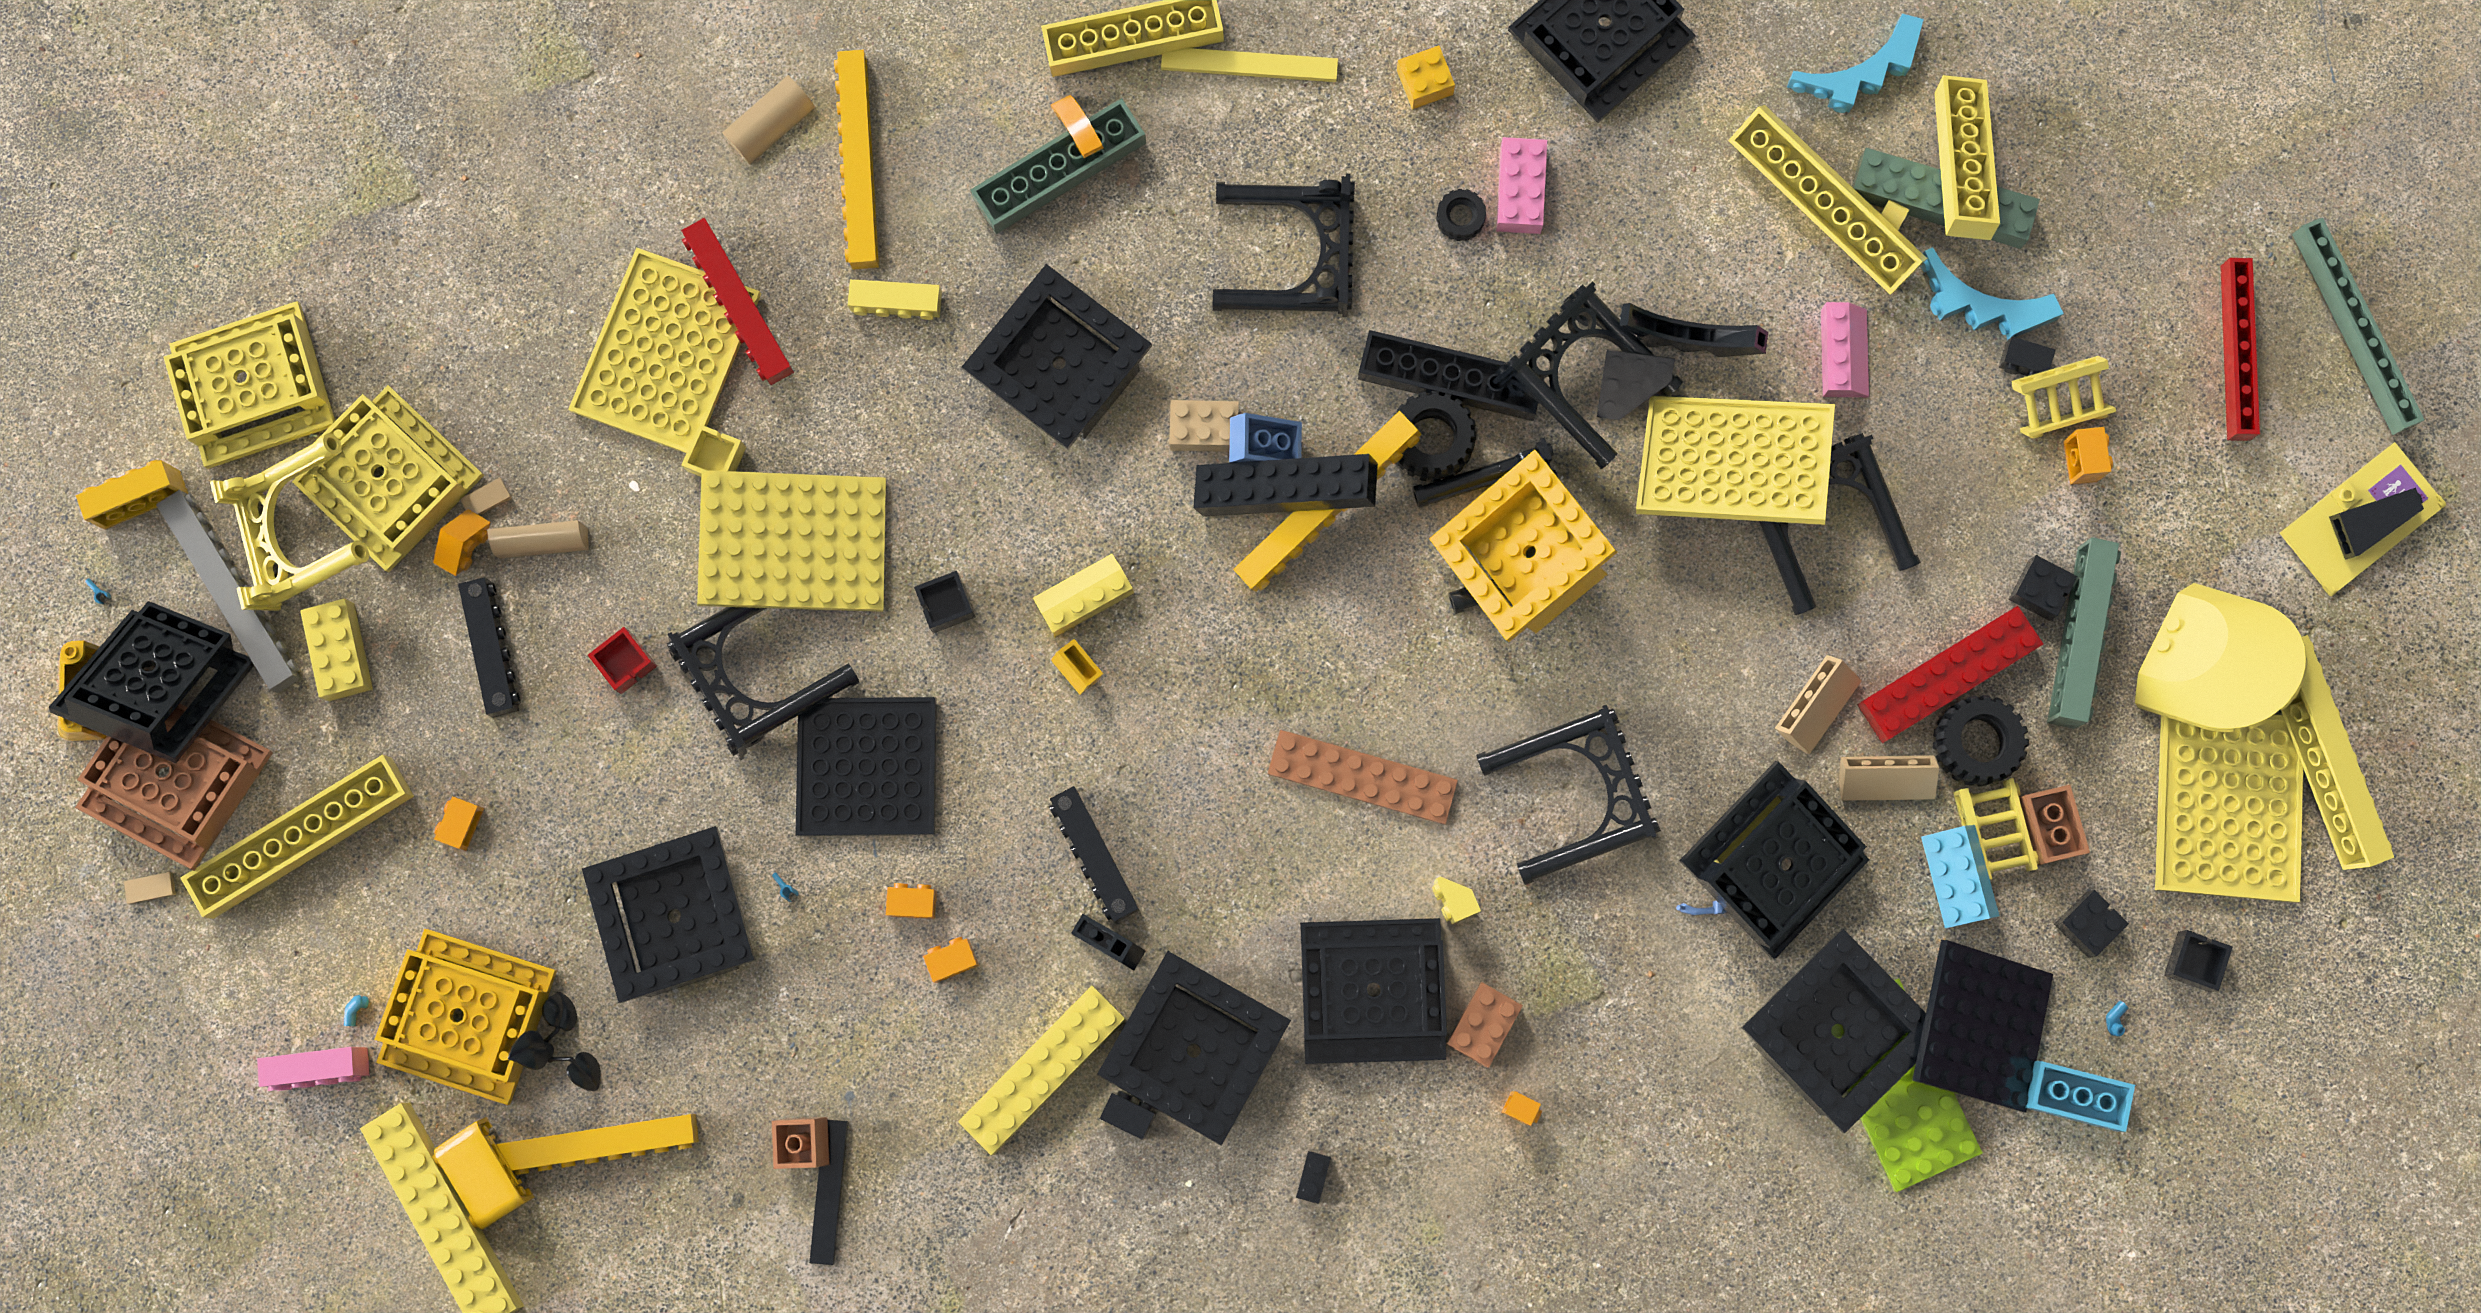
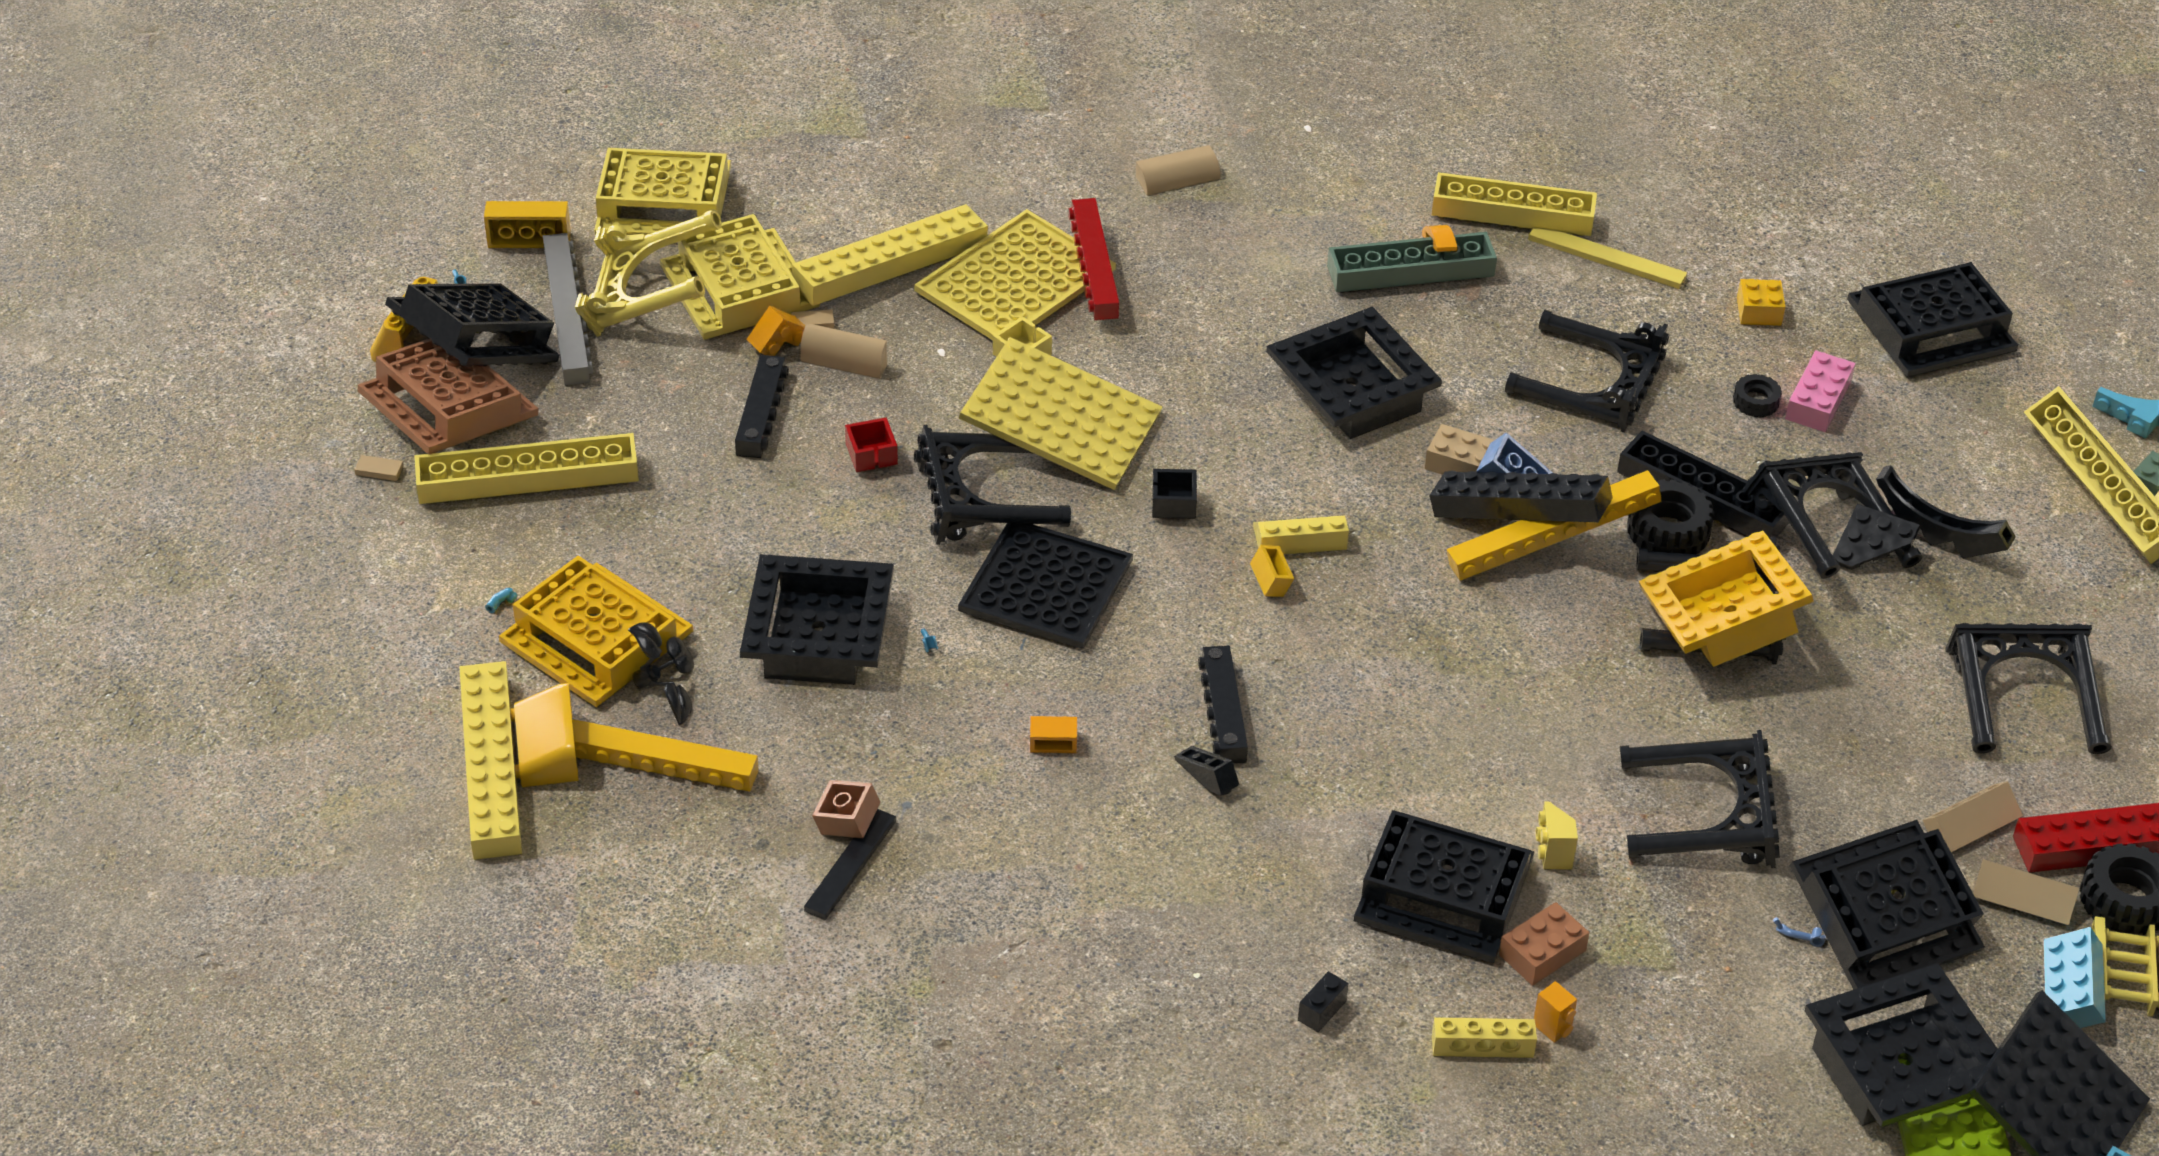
camera: 15 degrees right, 35 degrees down
bright pink brick [257,1047,370,1091] -> none
light yellow brick [300,598,373,701] -> none
light orange piece [434,796,485,851] -> none
yellow brick [834,49,879,270] -> none
light yellow brick [848,279,942,320] -> none
light orange piece [885,883,937,919] -> none
light yellow brick [958,986,1127,1155] -> none
black piece [1097,951,1291,1146] -> none
black piece [1099,1090,1157,1140] -> none
nougat plate [1267,730,1458,825] -> none
light yellow plate [1636,396,1835,525] -> none
bright pink slope [1821,302,1869,398] -> none
none -> light yellow brick [792,204,988,306]
none -> light yellow brick [1432,1017,1537,1058]

